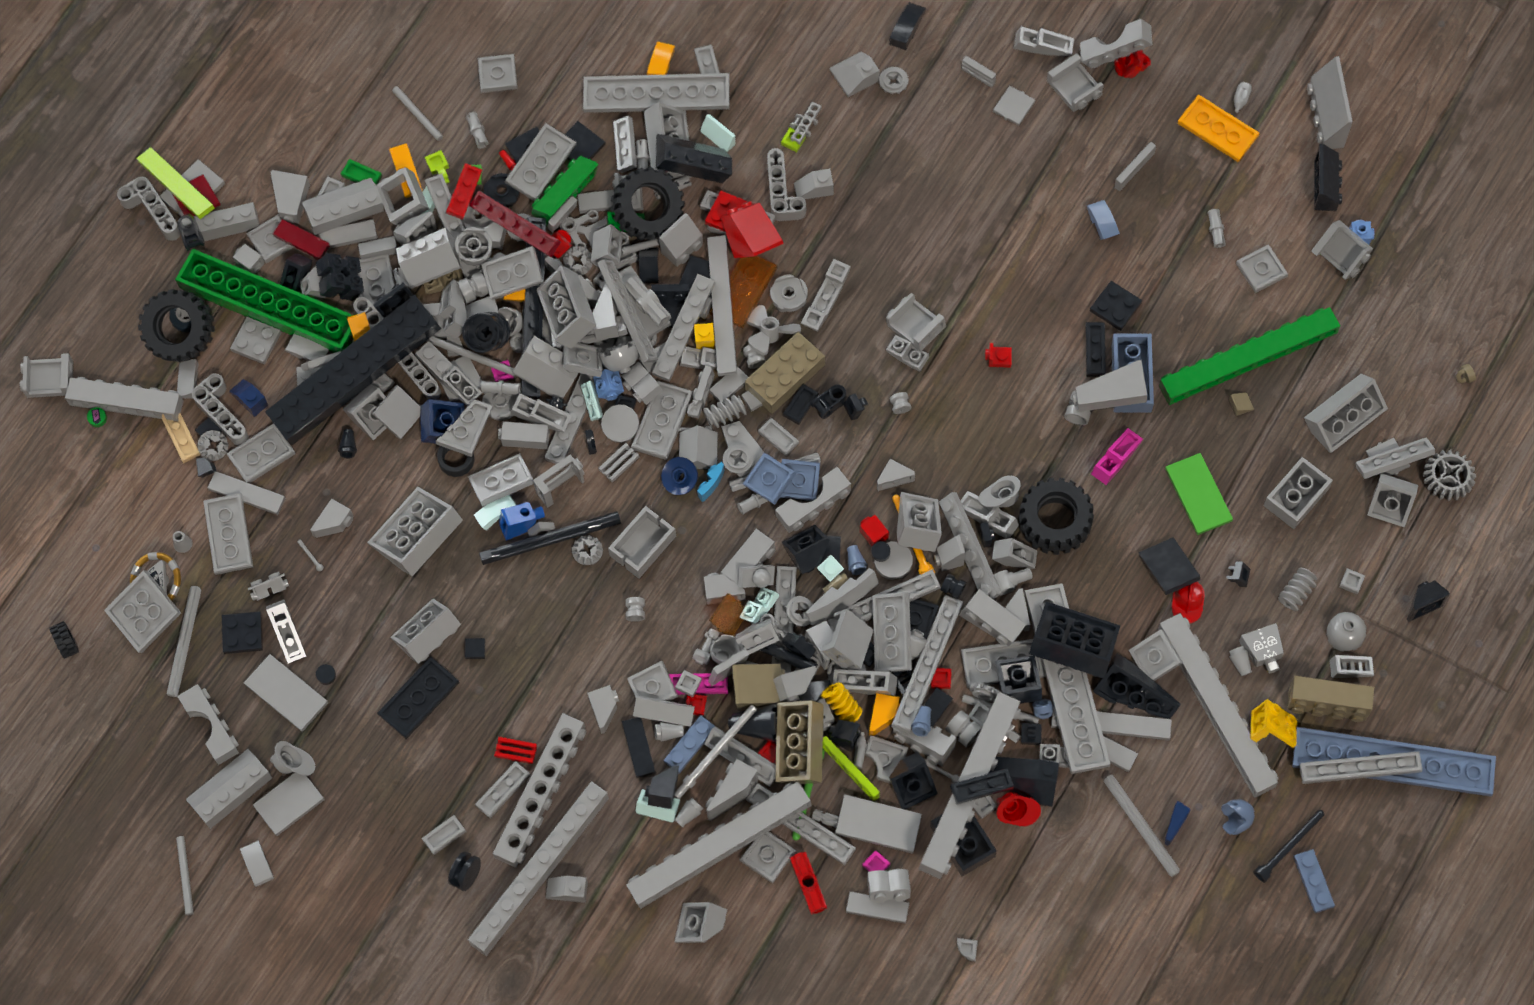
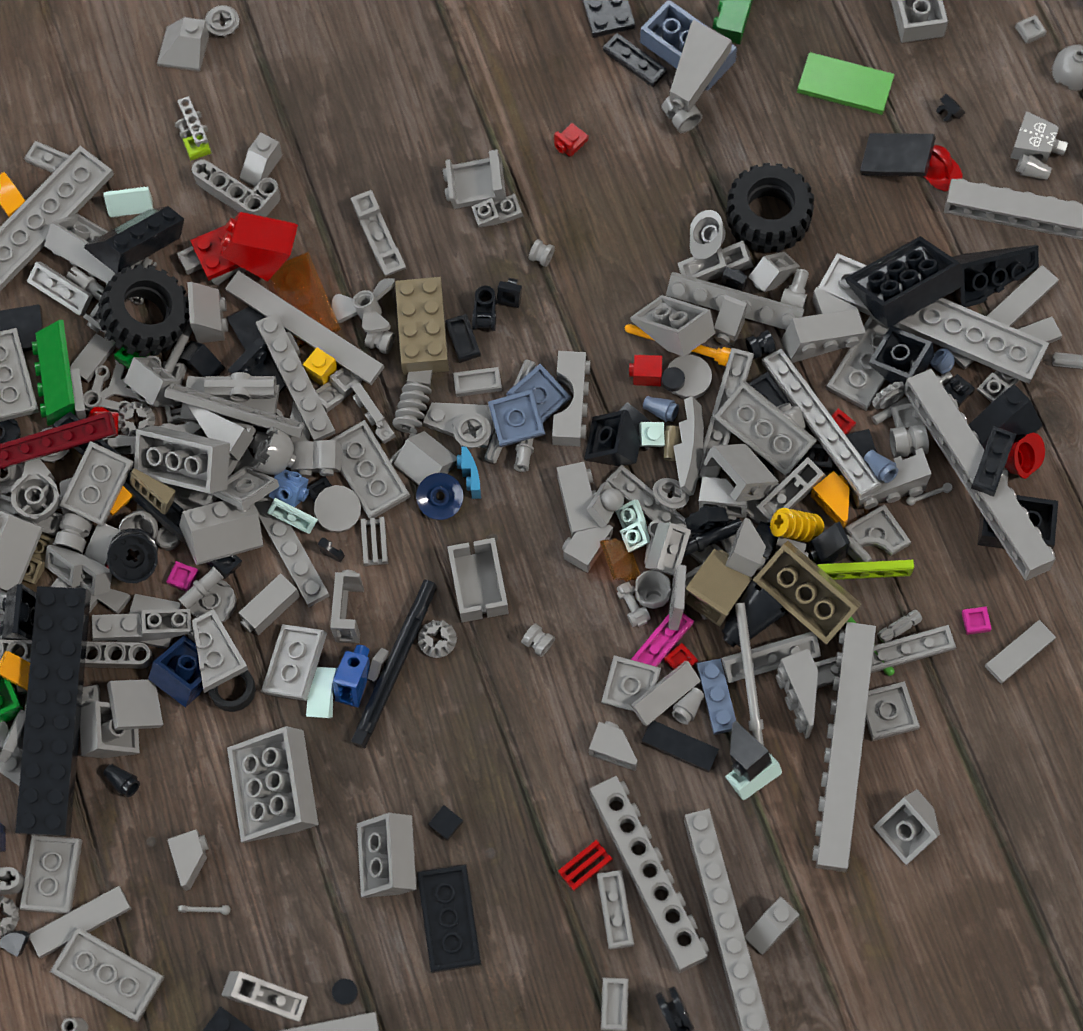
camera: 50 degrees left, 0 degrees up
light grey hinge [248,572,289,601] -> none
light grey piece [426,336,516,376] -> none
light grey slope [510,393,572,433] -> none
black plate [546,396,568,411] -> none
light grey cone [674,798,703,827] -> none
light grey plate [675,670,702,697] -> none
light grey tile [709,366,749,404] -> none
red tile [757,741,776,764] -> none
light grey plate [770,275,808,312] -> none
red piece [790,852,827,914] -> none
light grey tile [835,795,922,853] -> none
light grey brick [867,869,911,903] -> none
light grey slope [877,459,915,491] -> none
black slope [889,752,938,810] -> none
dark pink slope [1091,428,1143,485] -> none
light grey plate [1129,629,1182,681] -> none
light grey piece [1278,567,1317,611] -> none
none -> dark tan slope [129,469,176,514]

